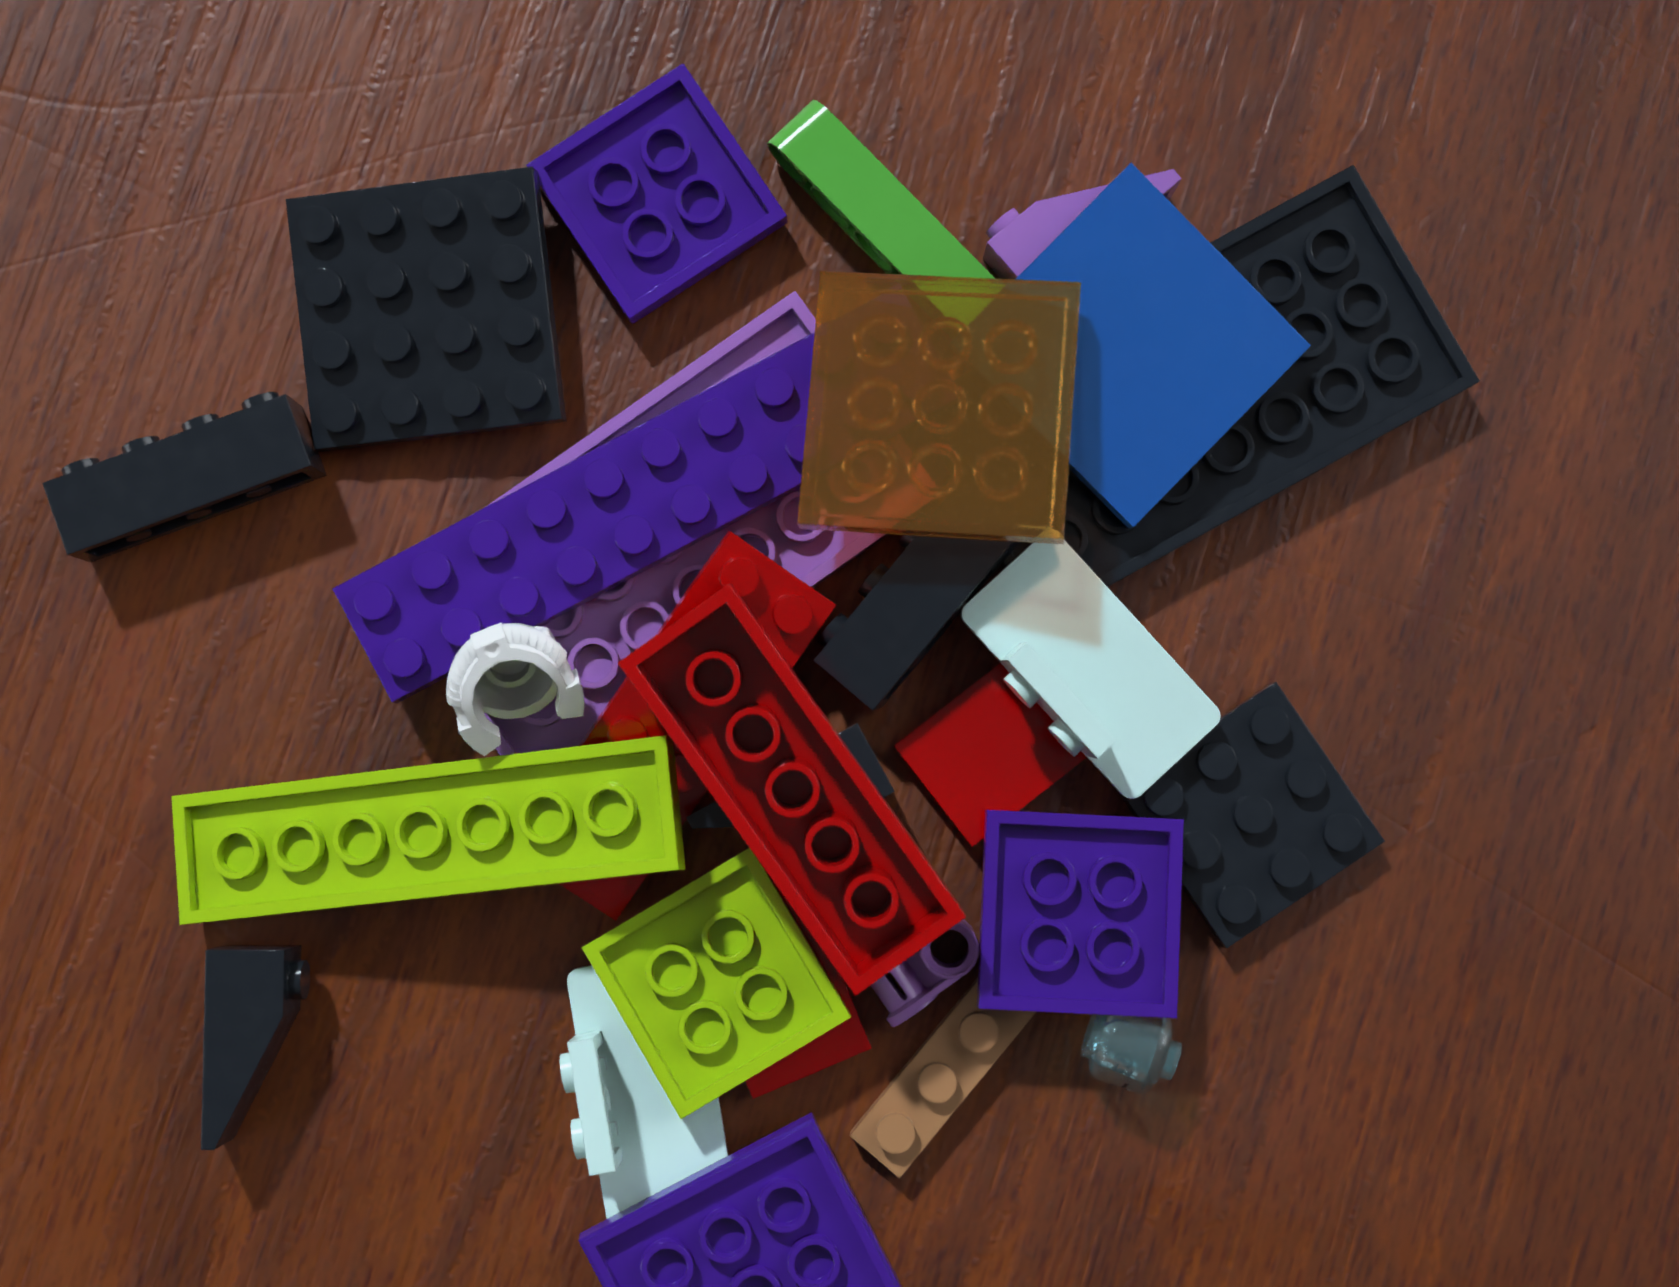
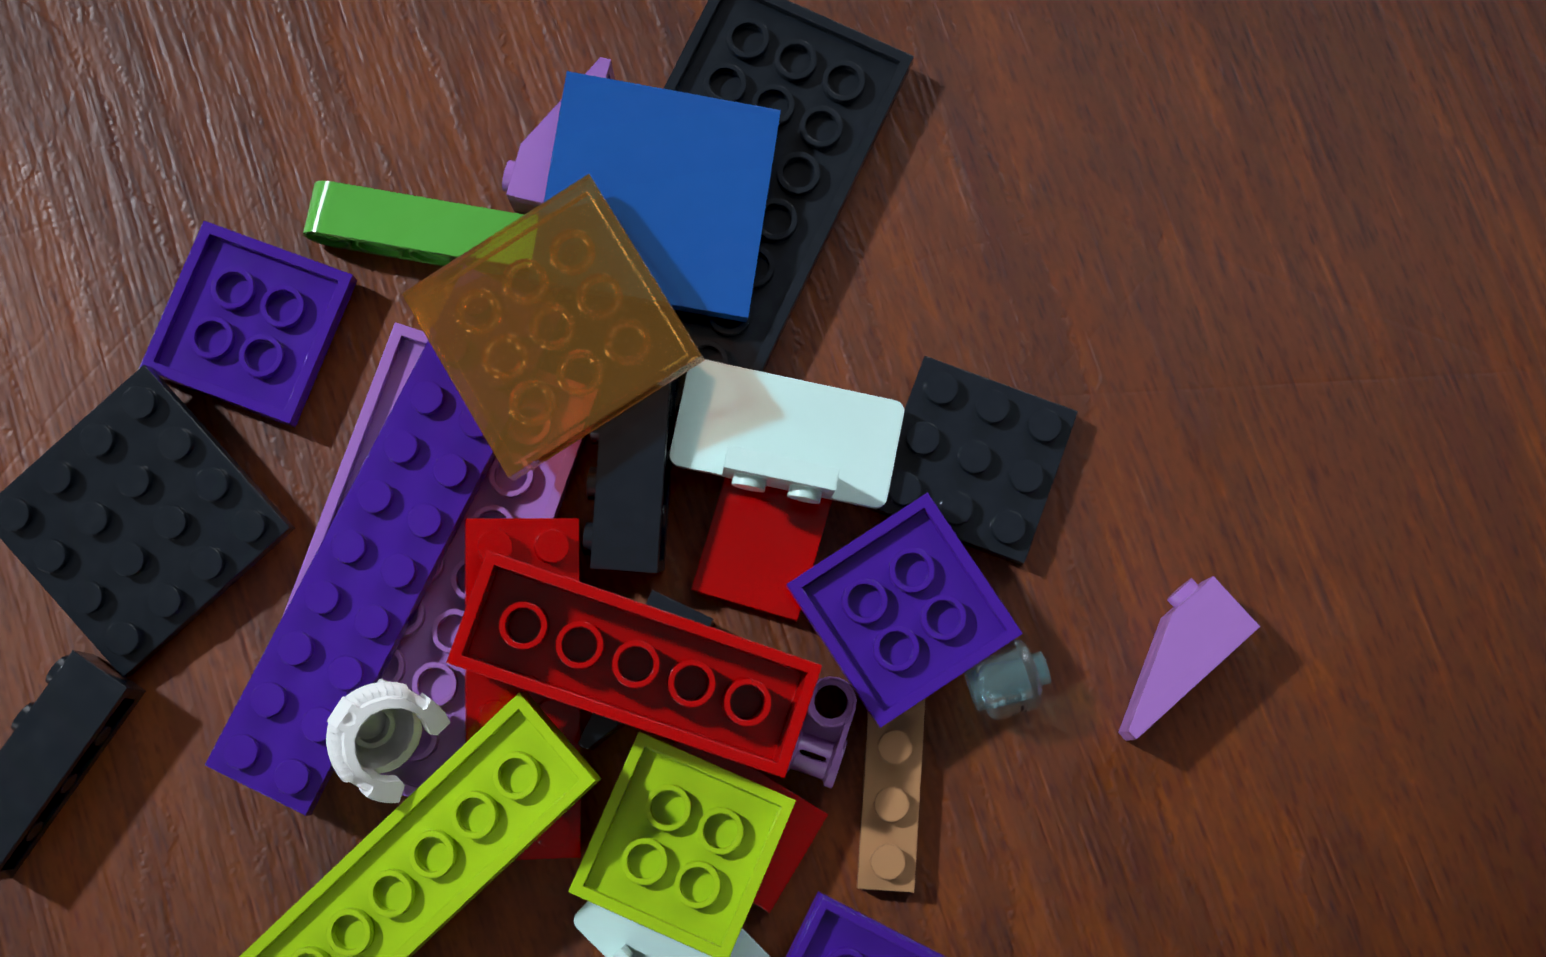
camera: 35 degrees left, 5 degrees down
none -> medium lavender slope [1118,576,1260,741]

